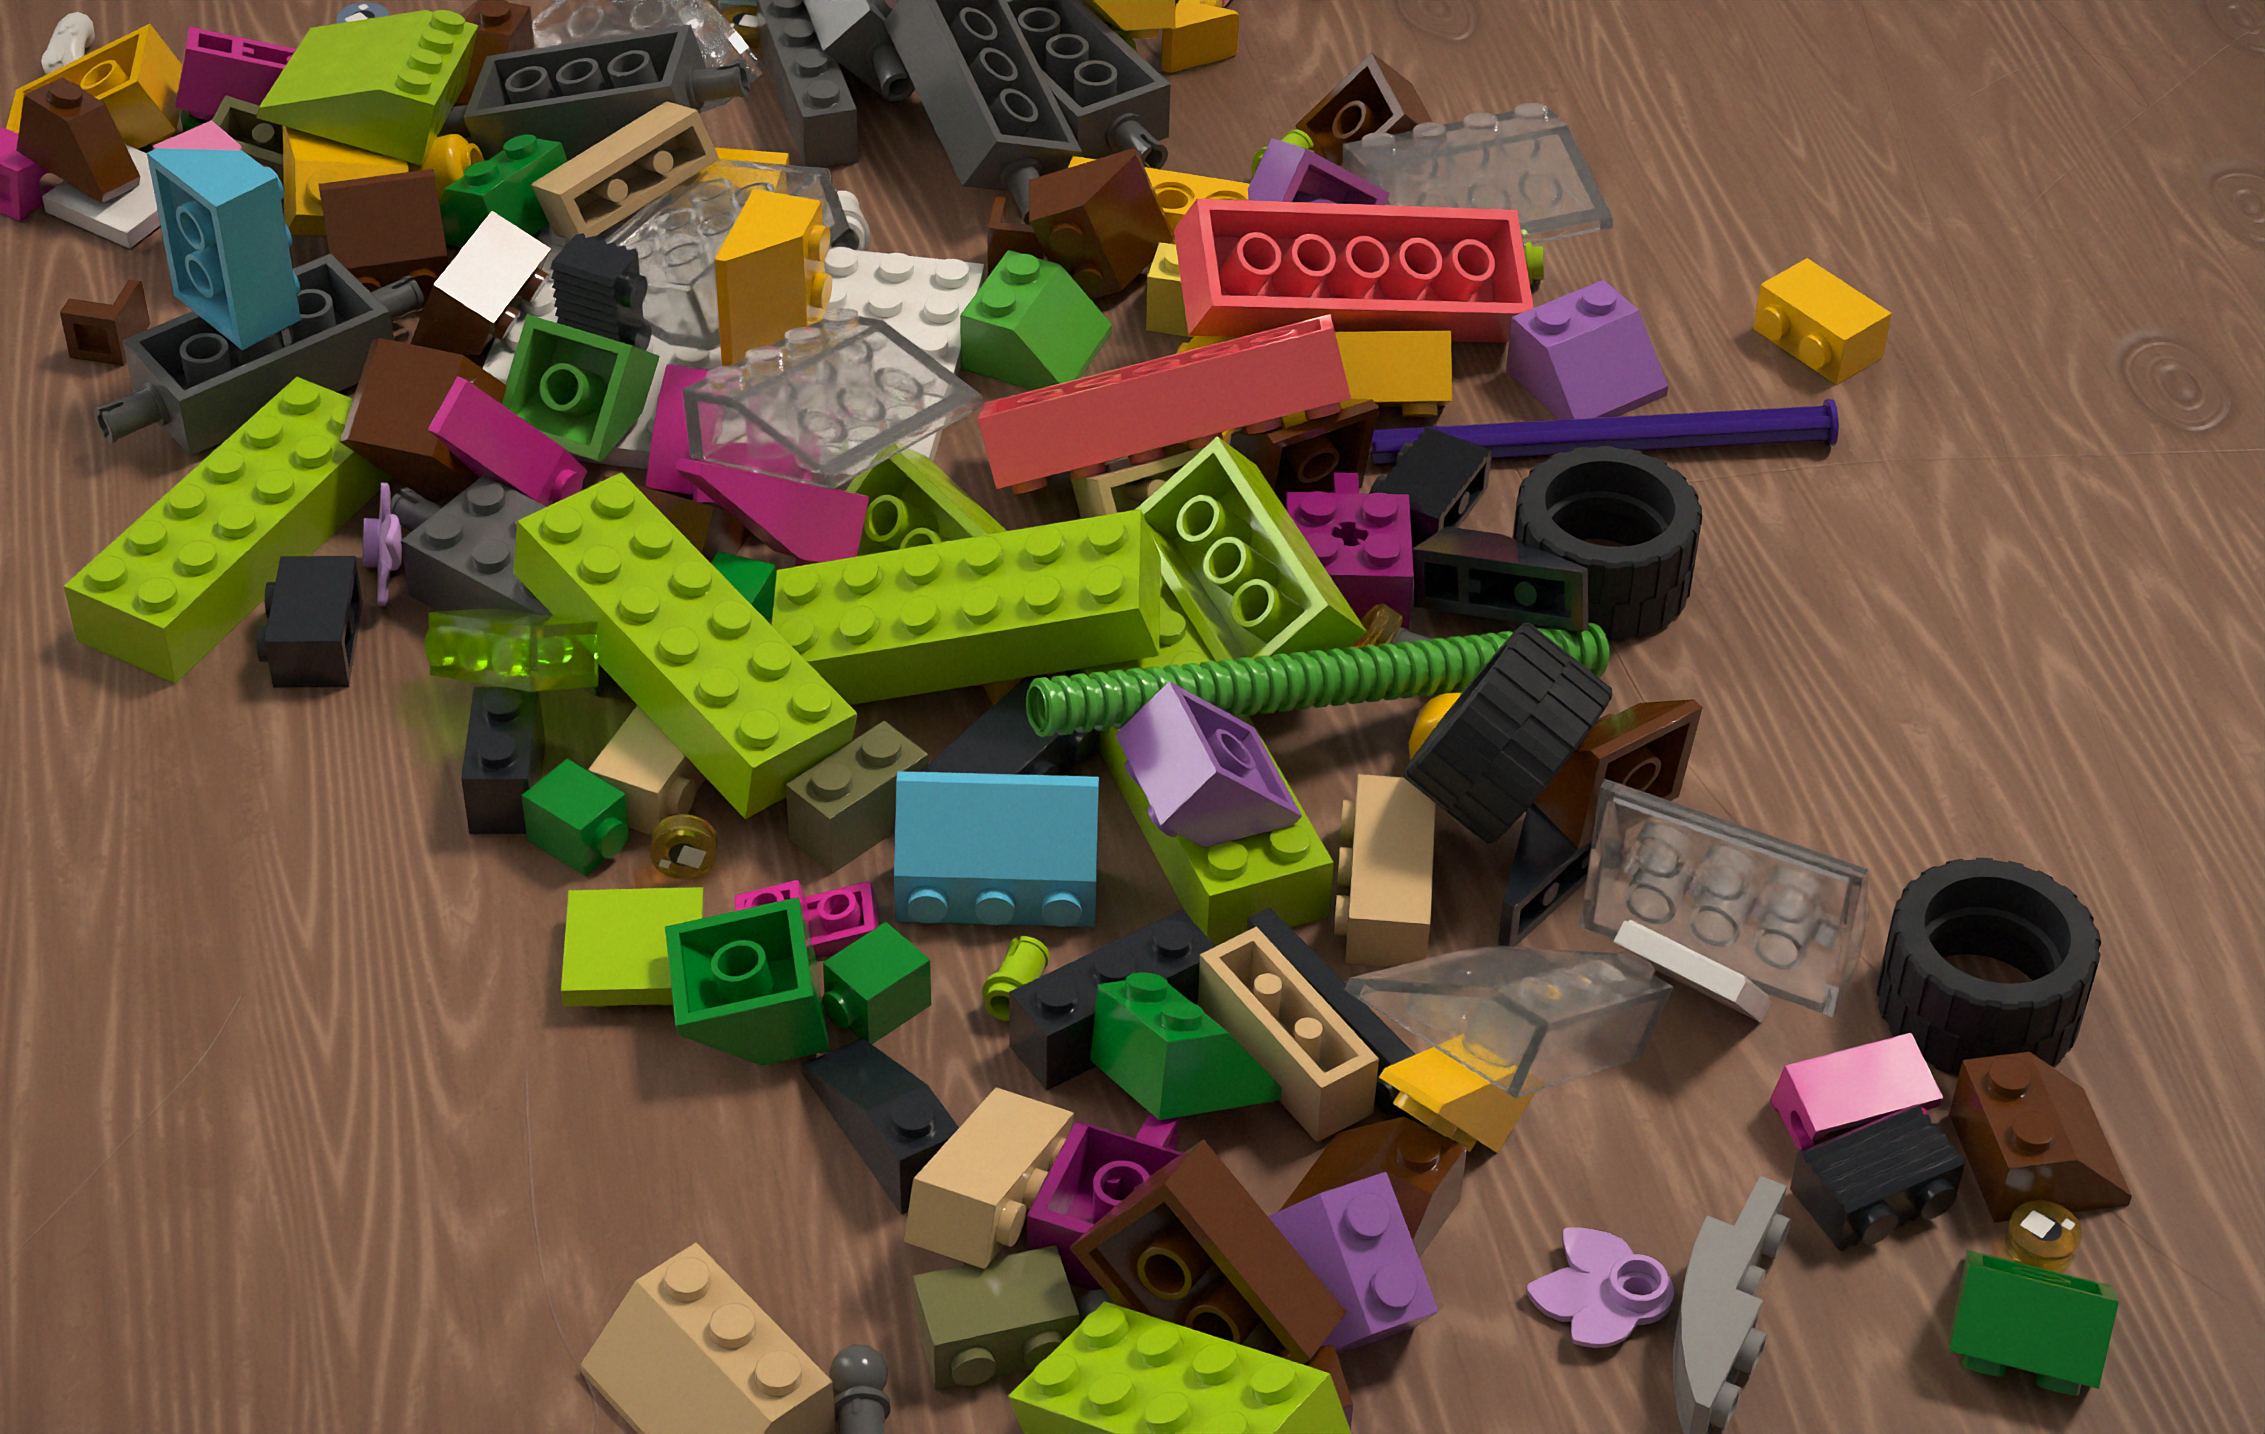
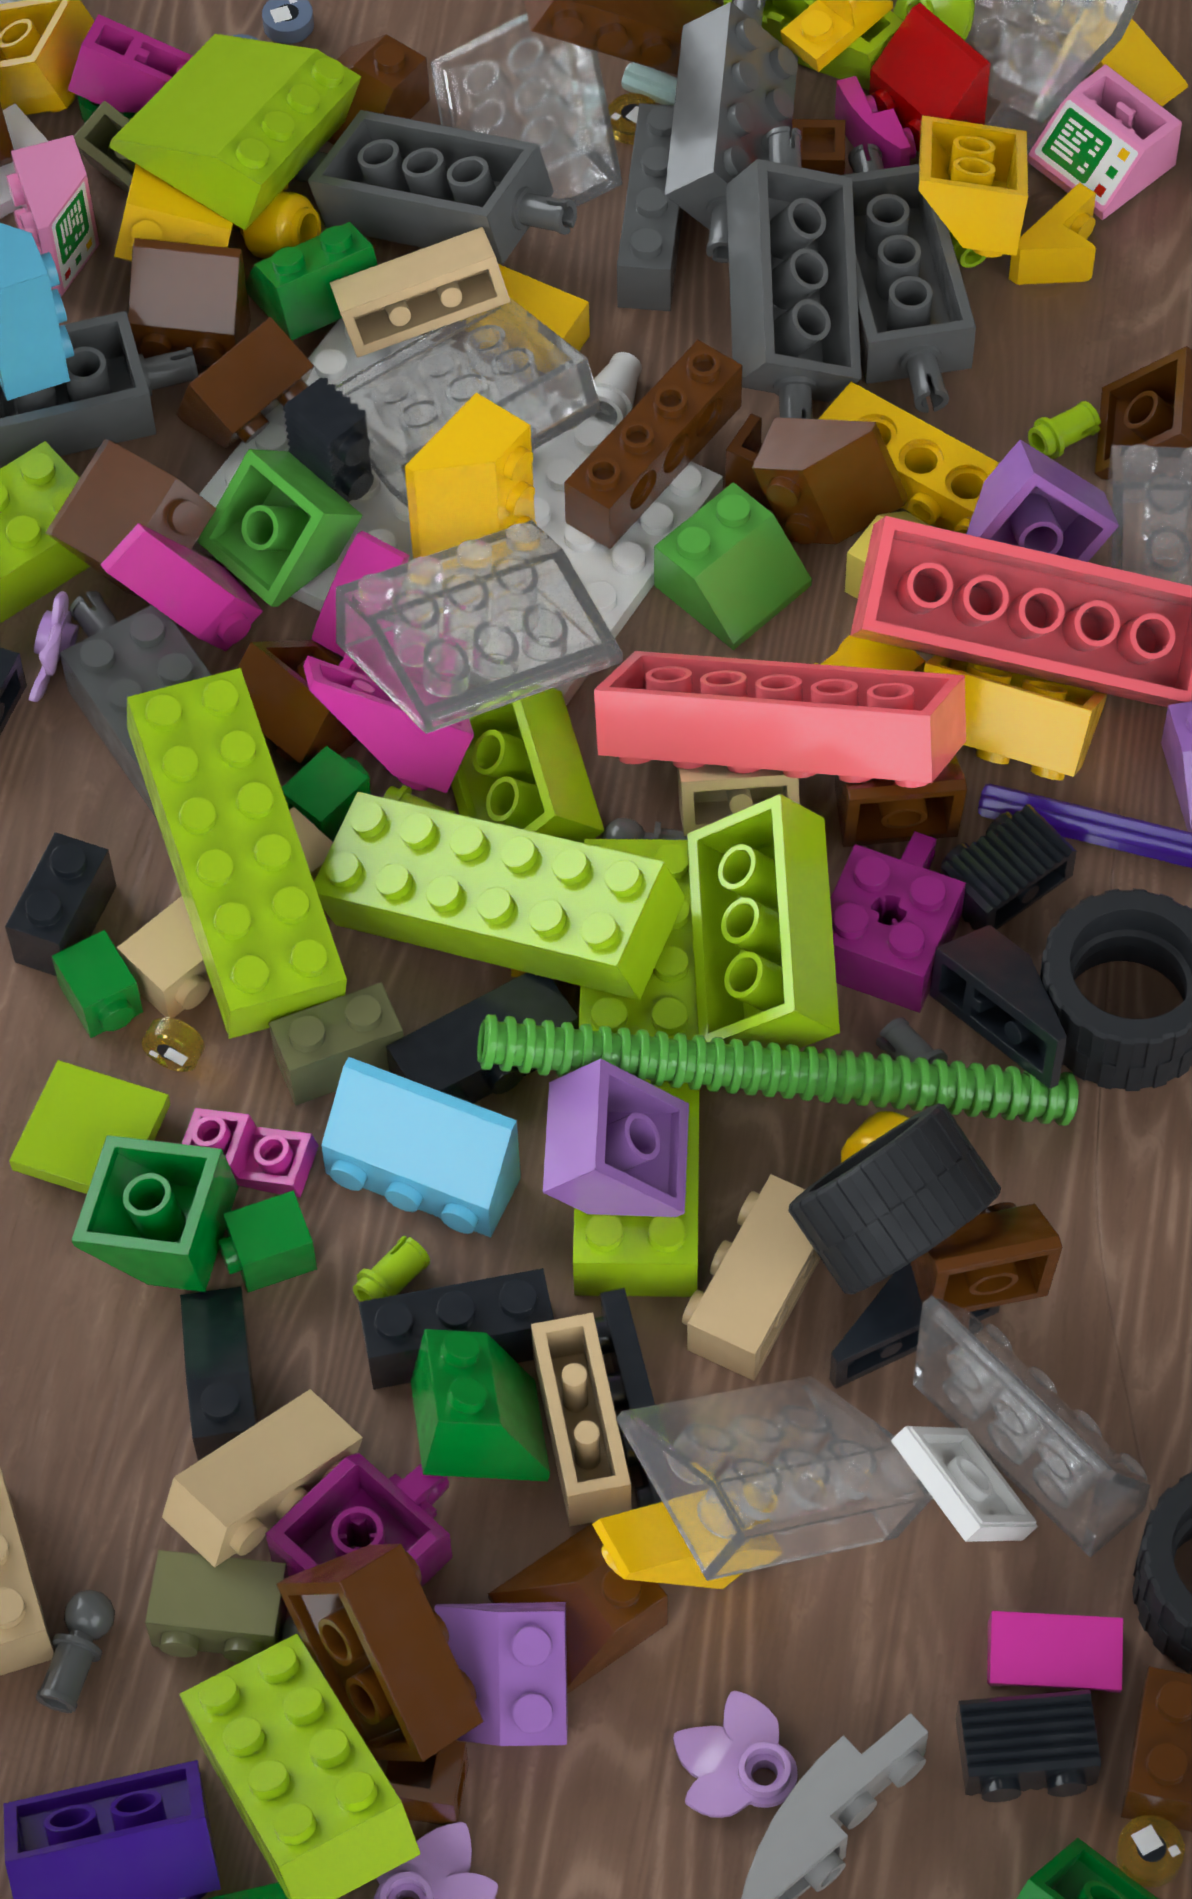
camera: 25 degrees right, 15 degrees up
clear neon green brick [425,608,598,692] -> none
clear yellow tile [1350,603,1403,649] -> none
none -> reddish brown brick [564,340,742,549]

